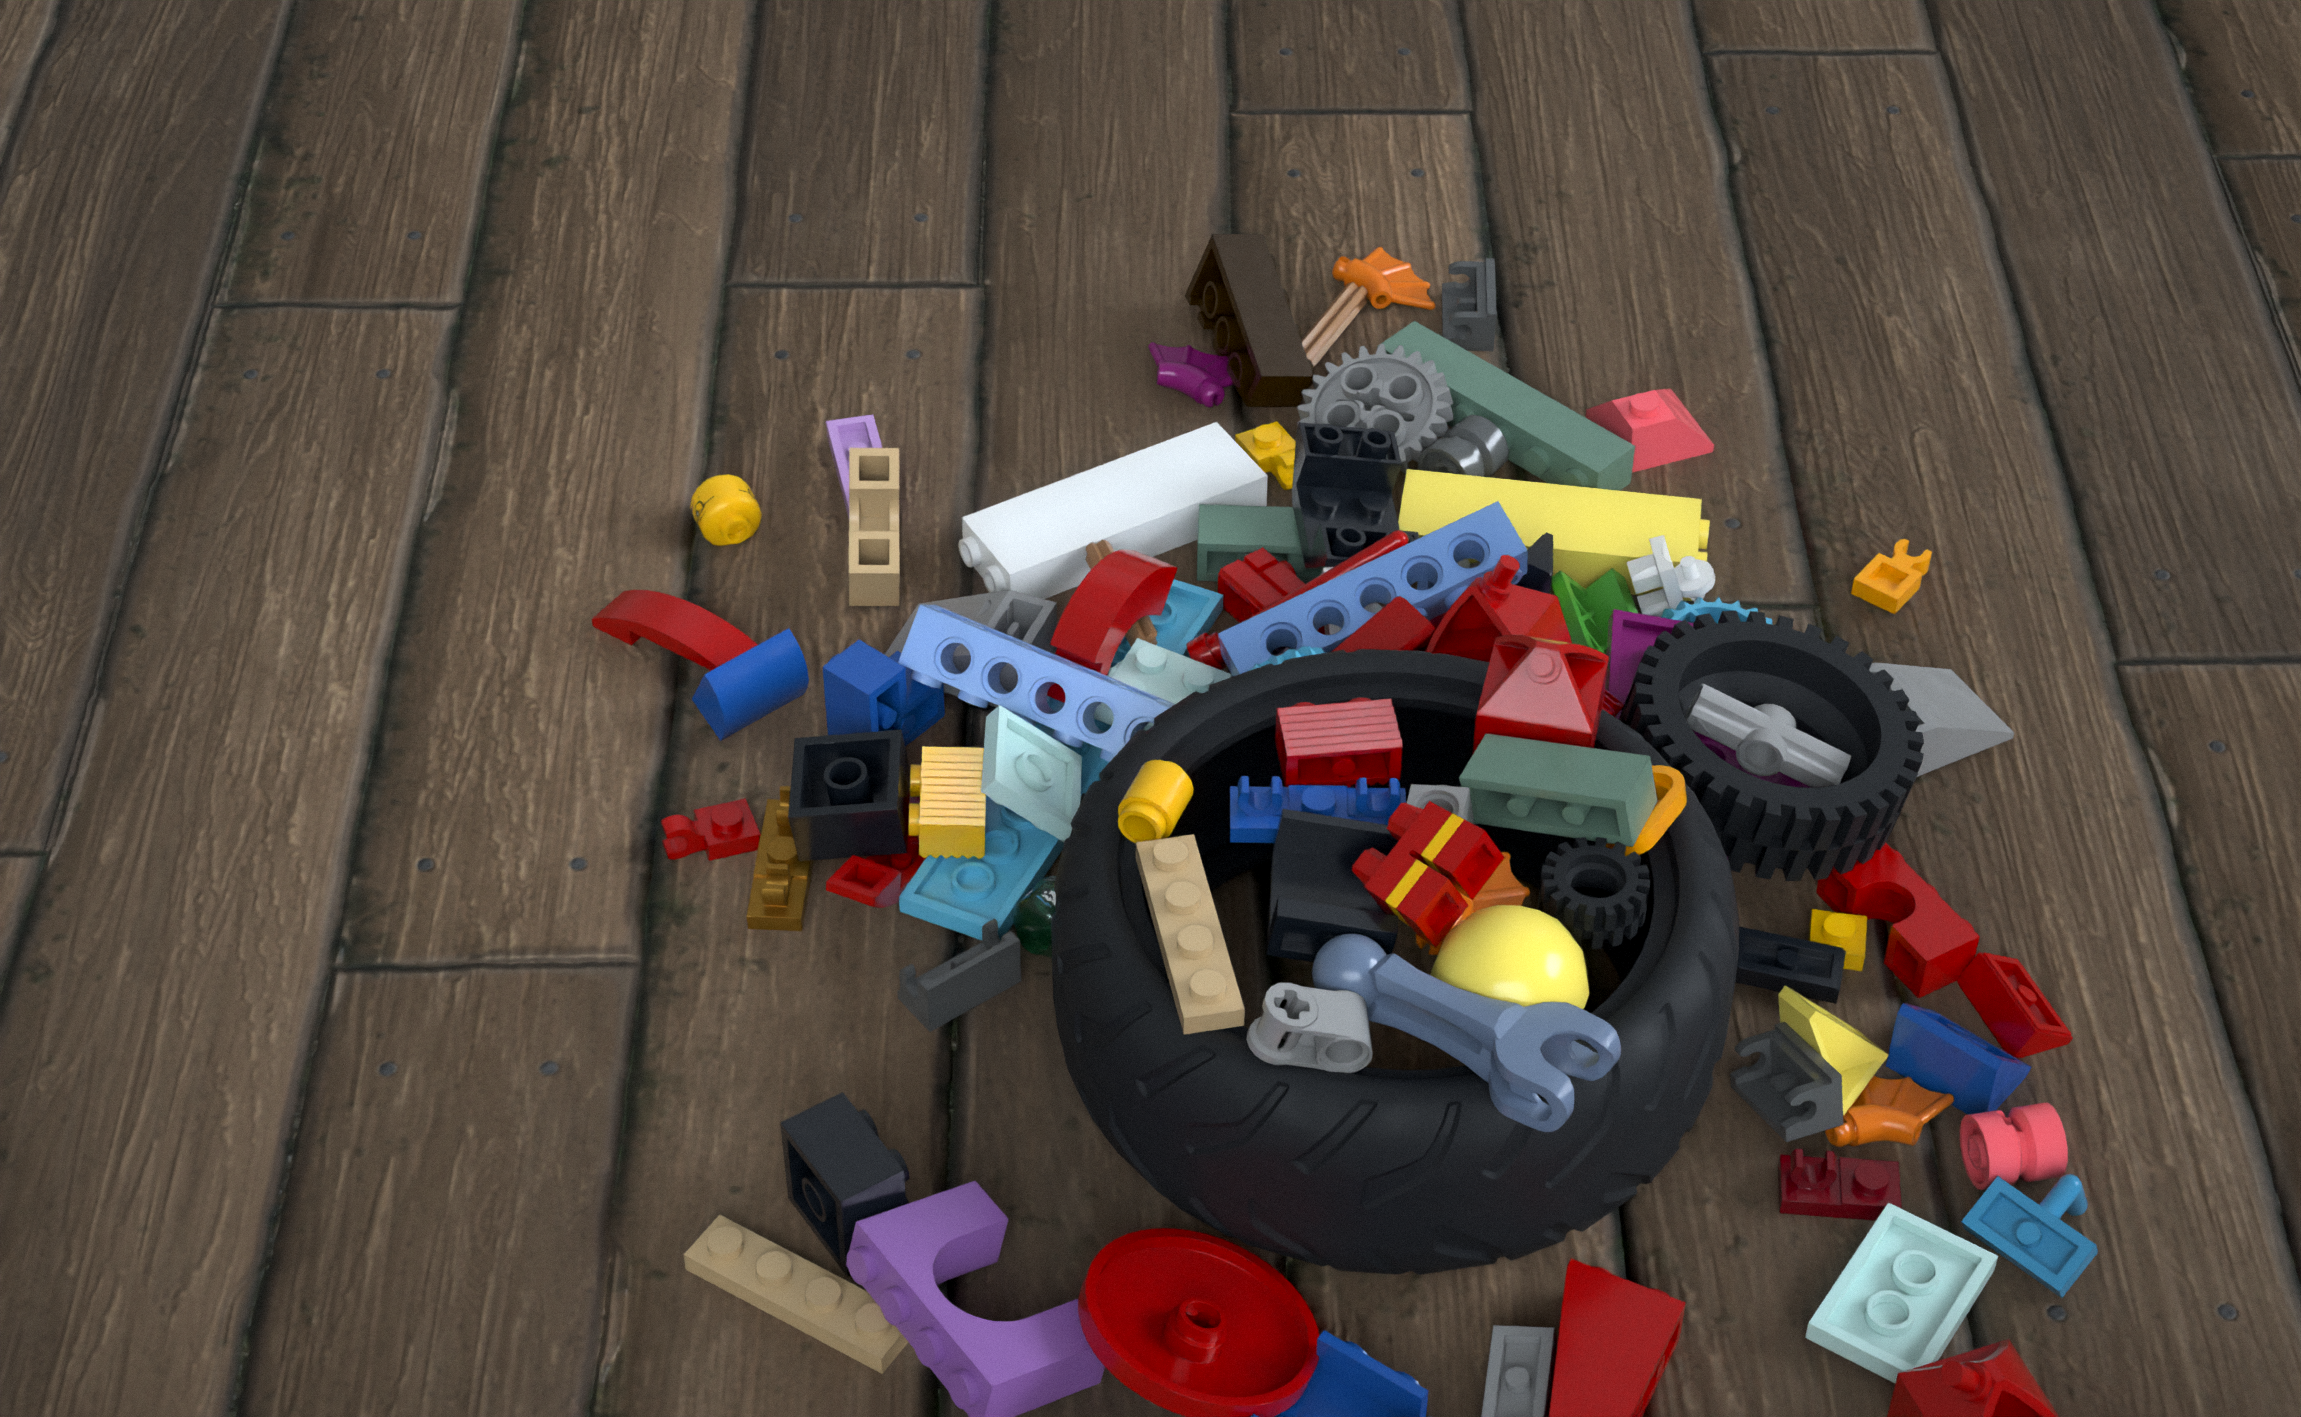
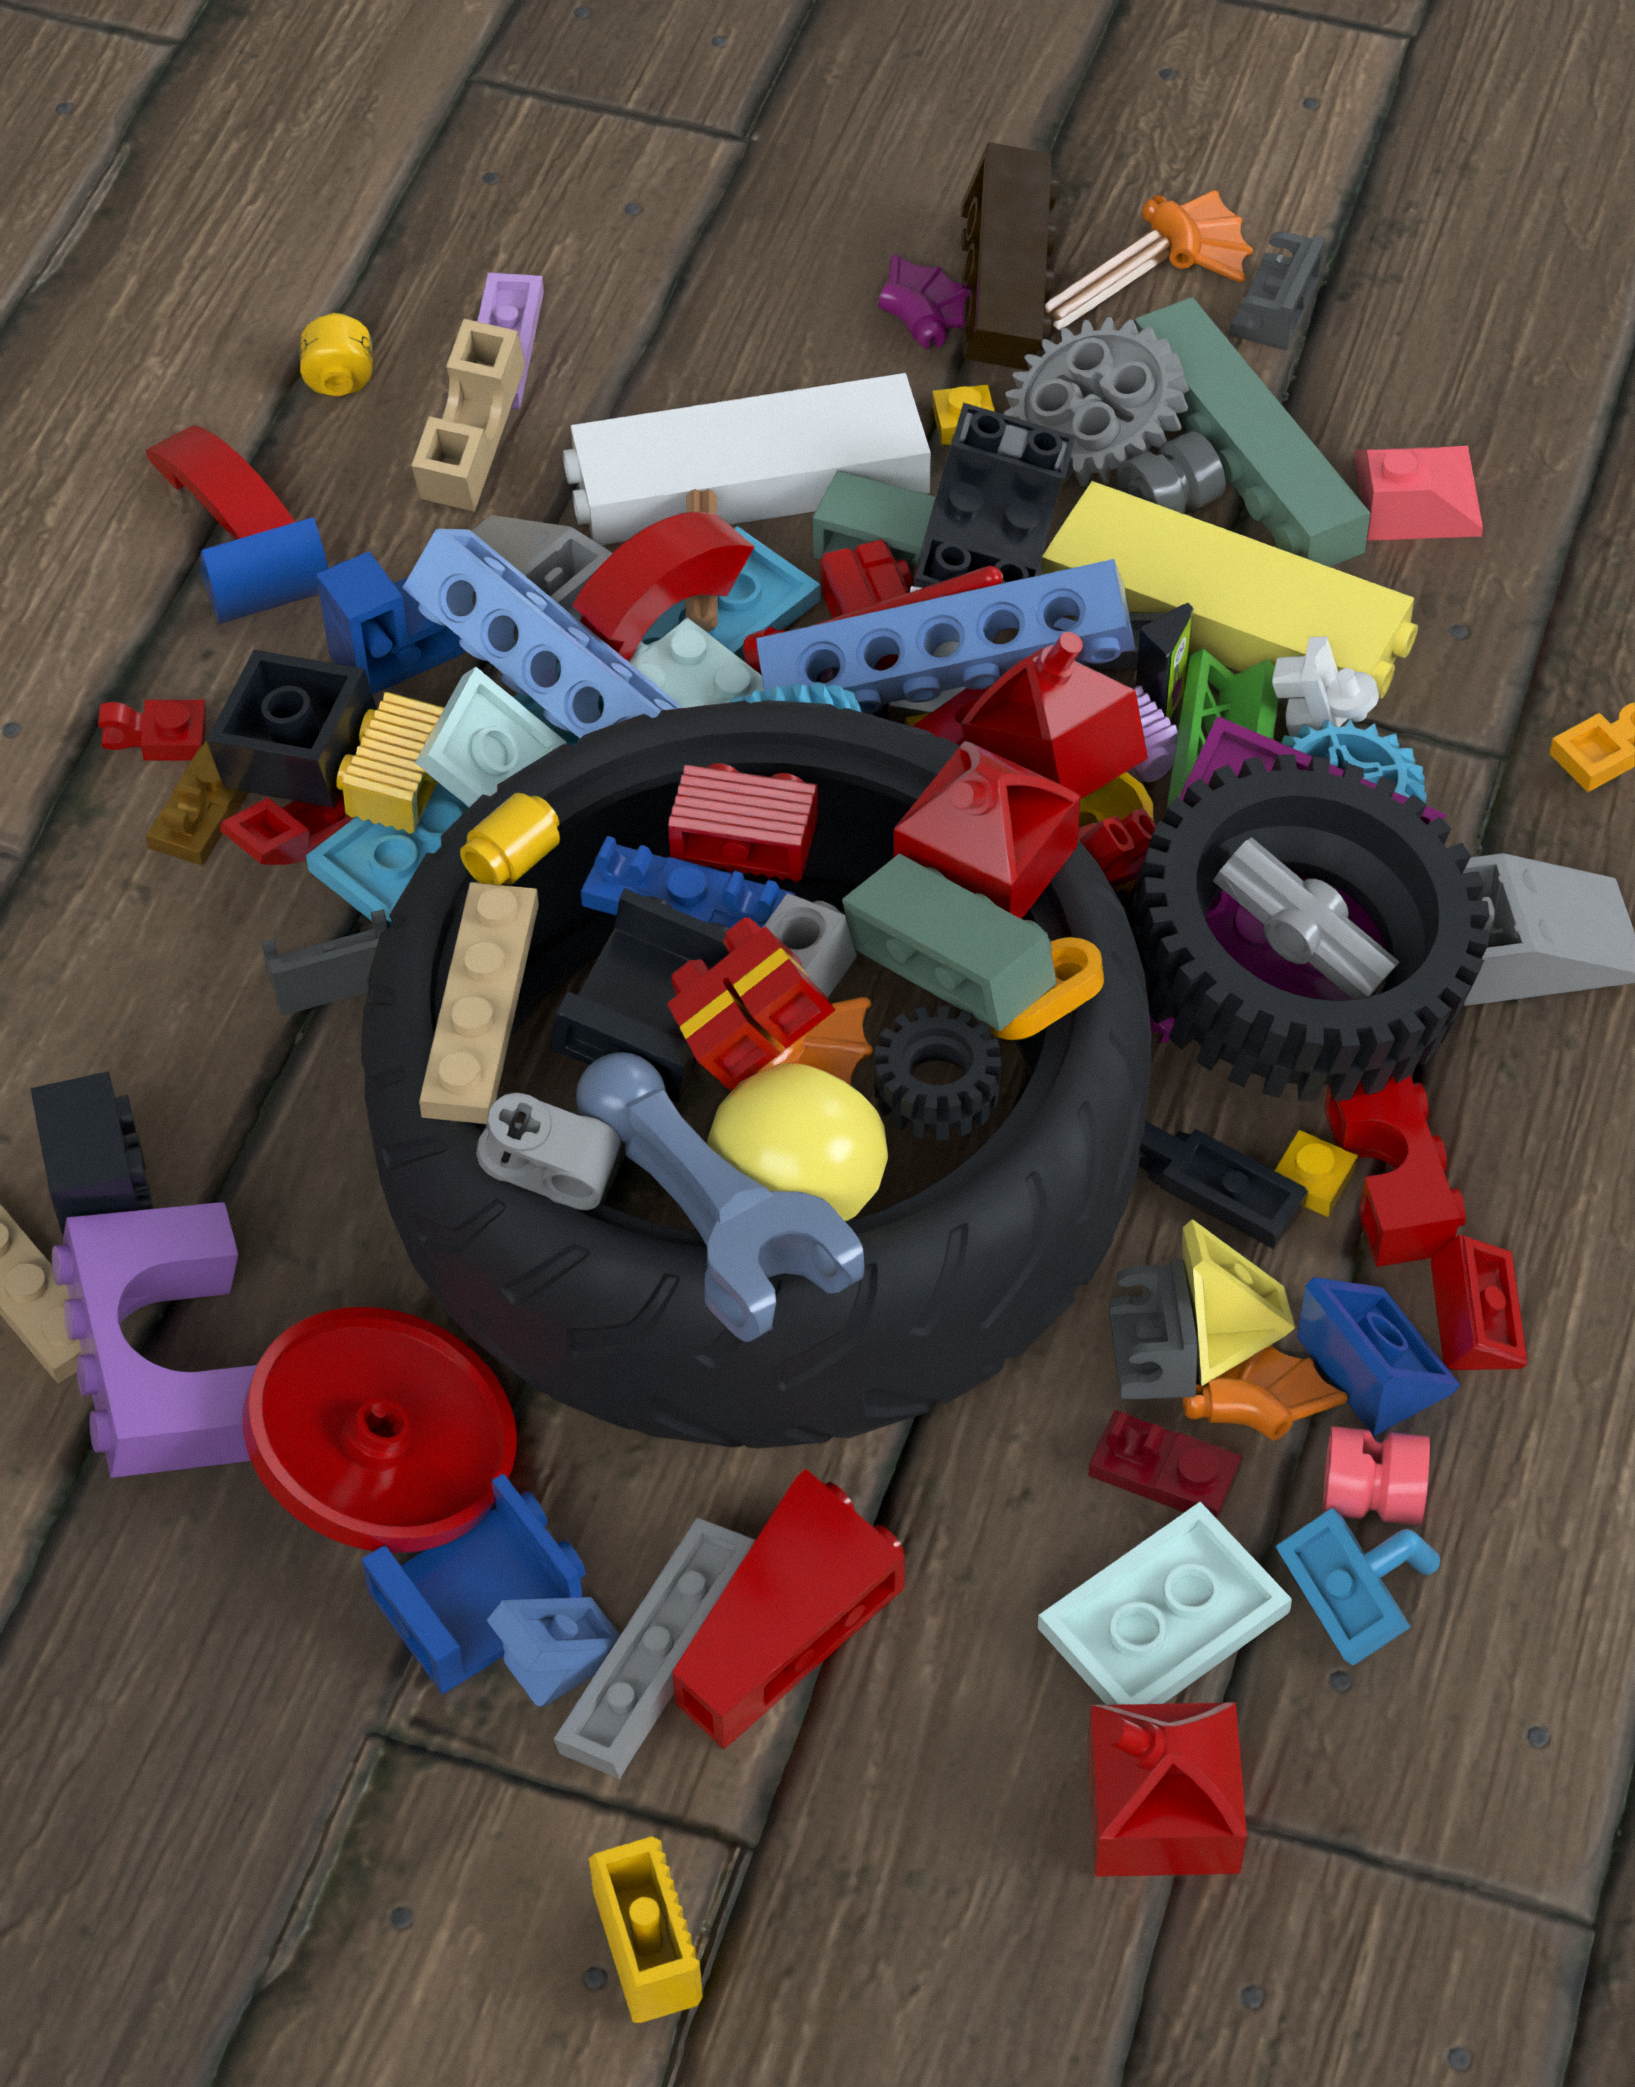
camera: 20 degrees right, 10 degrees up
red slope [1331,596,1435,652] -> none

